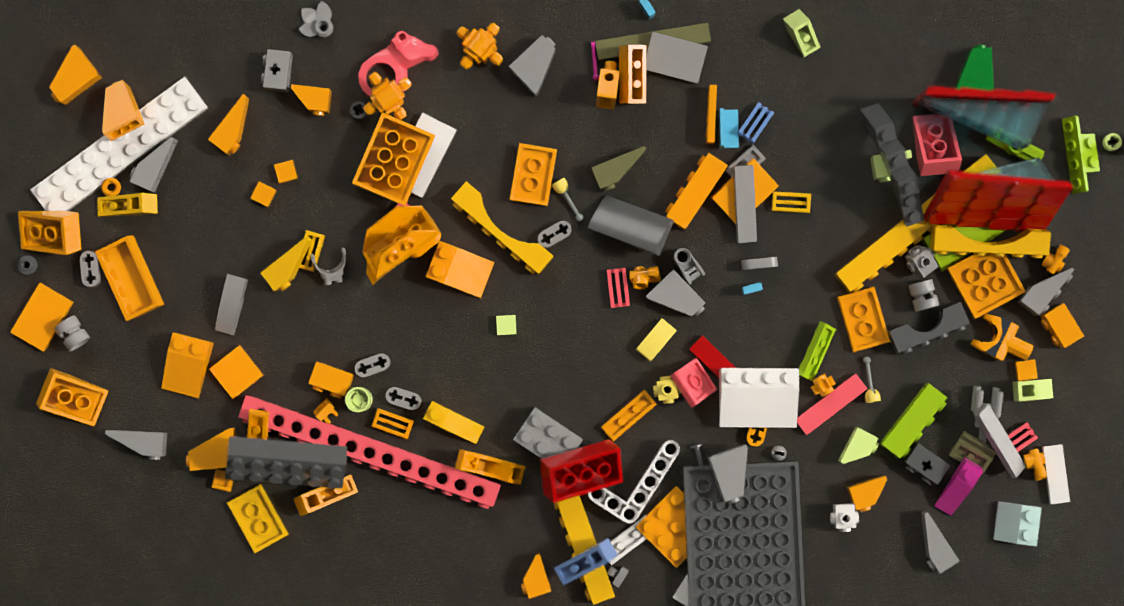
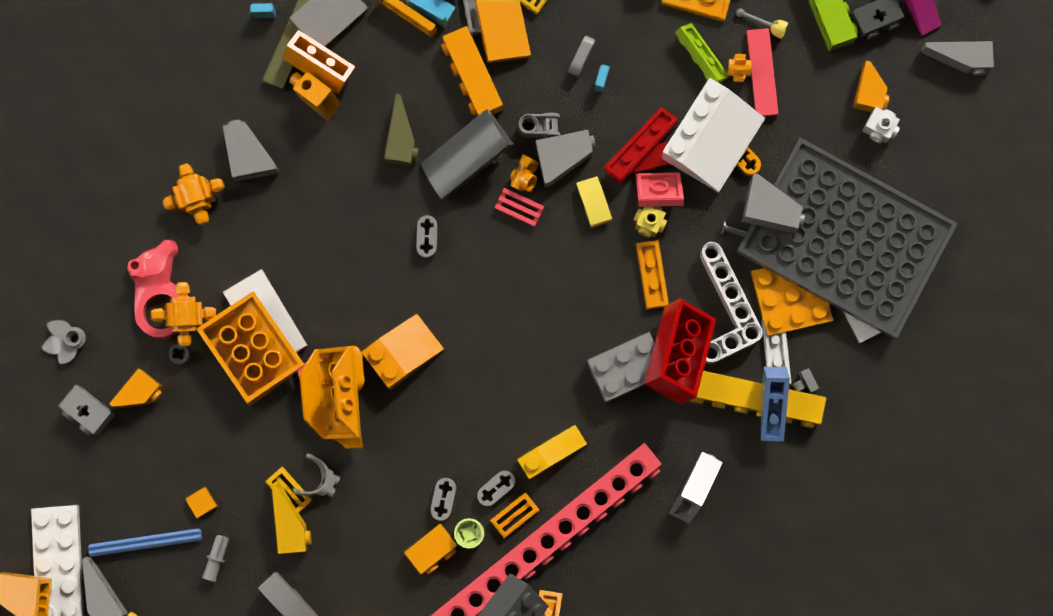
camera: 60 degrees left, 5 degrees down
light orange slope [208,94,249,155] -> none
light orange tile [274,160,298,184] -> none
light orange tile [313,398,338,424] -> none
yellow arch [451,181,554,274] -> none
light orange arch [455,450,526,485] -> none
yellowish green tile [496,315,517,335] -> none
light orange plate [510,143,557,206] -> none
light orange slope [521,553,551,599] -> none
hinge [551,178,583,221] -> none
dark pink hinge [591,41,600,81] -> none
light grey tile [733,165,757,243] -> none
light grey hinge [771,445,787,461] -> none
yellowish green slope [838,427,879,464] -> none
none -> medium blue axle [88,529,202,557]
none -> light grey axle [202,535,229,582]
none -> red tile [604,107,678,184]
none -> slope [669,452,723,524]

